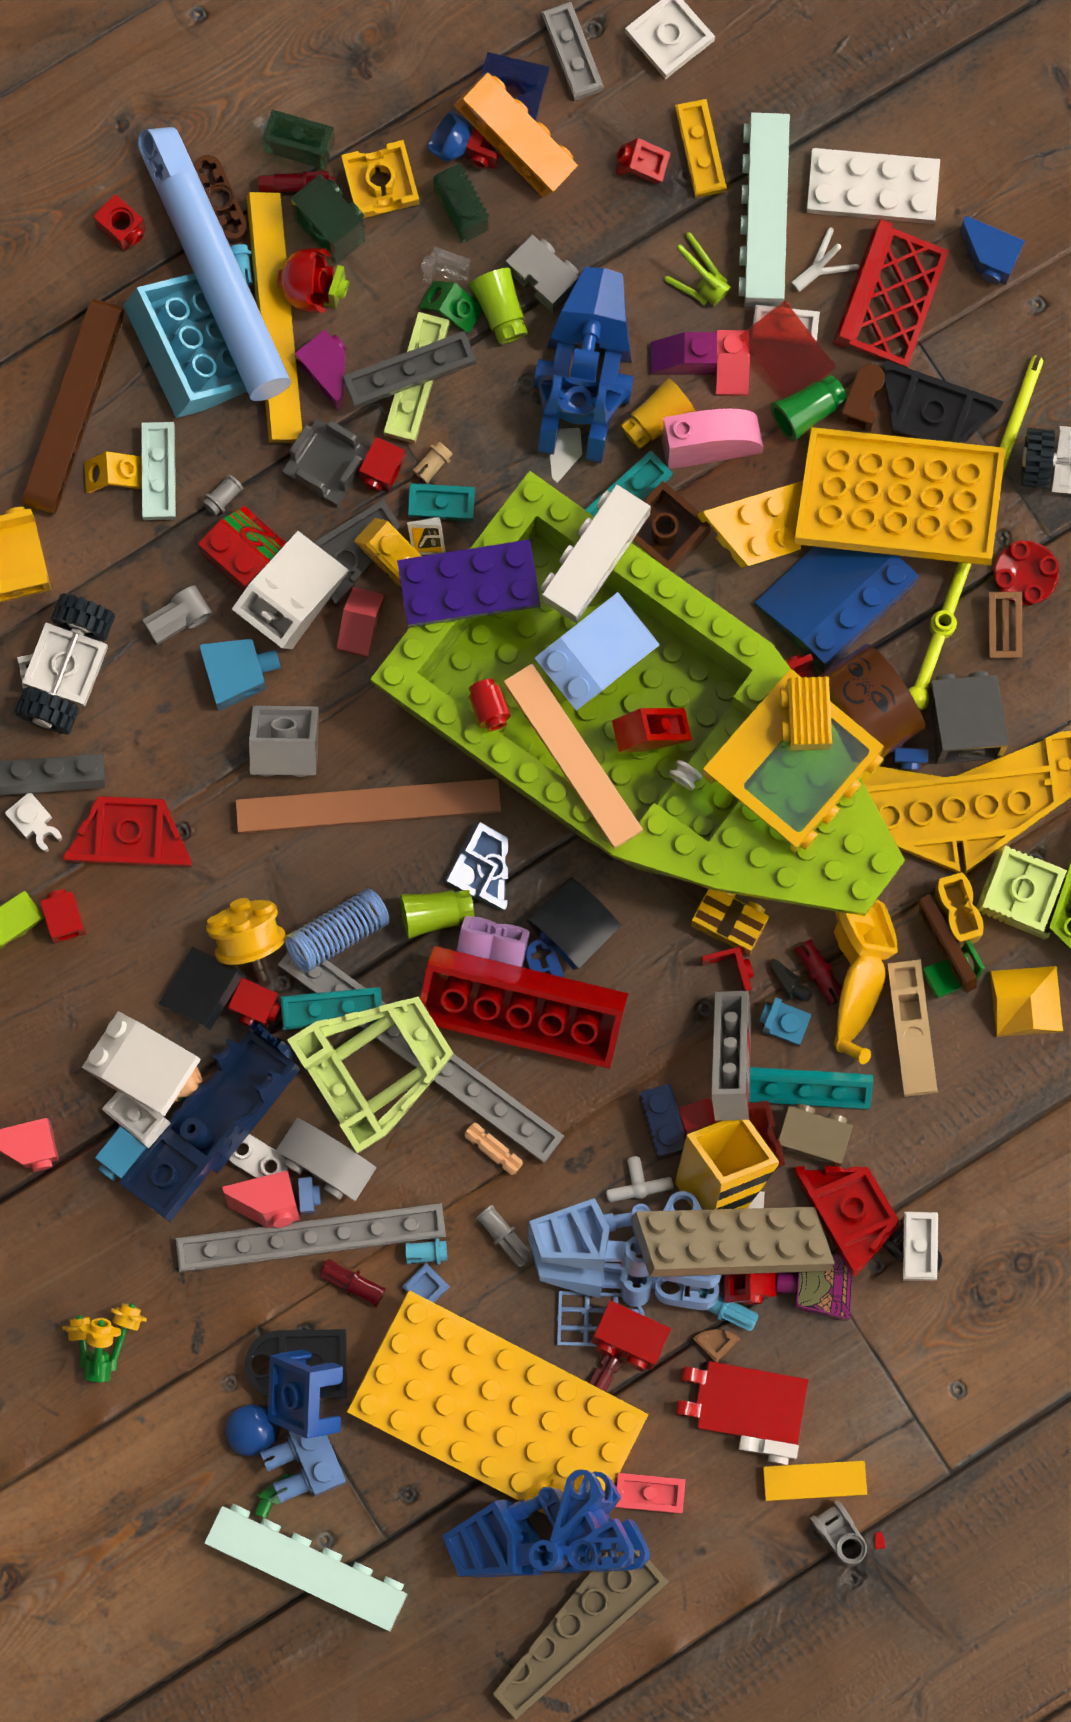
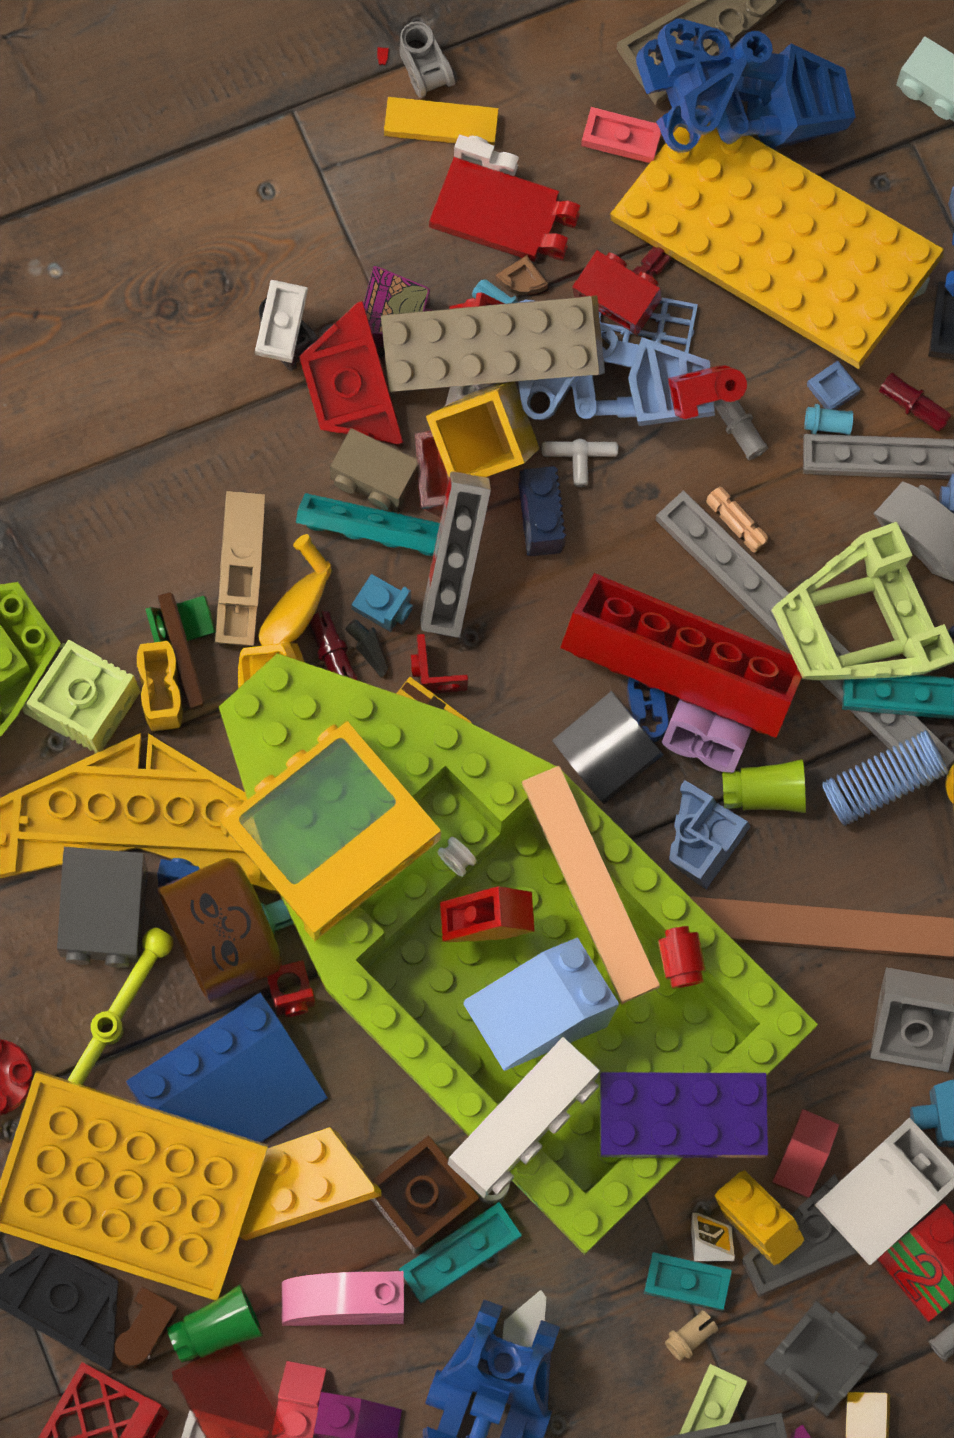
camera: 175 degrees left, 5 degrees down
red brick [359,437,406,493] -> none
yellow plant [620,377,696,449] -> none
red brick [678,1098,718,1135] -> none
yellow brick [780,676,832,751] -> none
medium nougat tile [989,592,1022,658] -> none
yellow slope [990,966,1063,1037] -> none
none -> red leg [668,365,747,420]

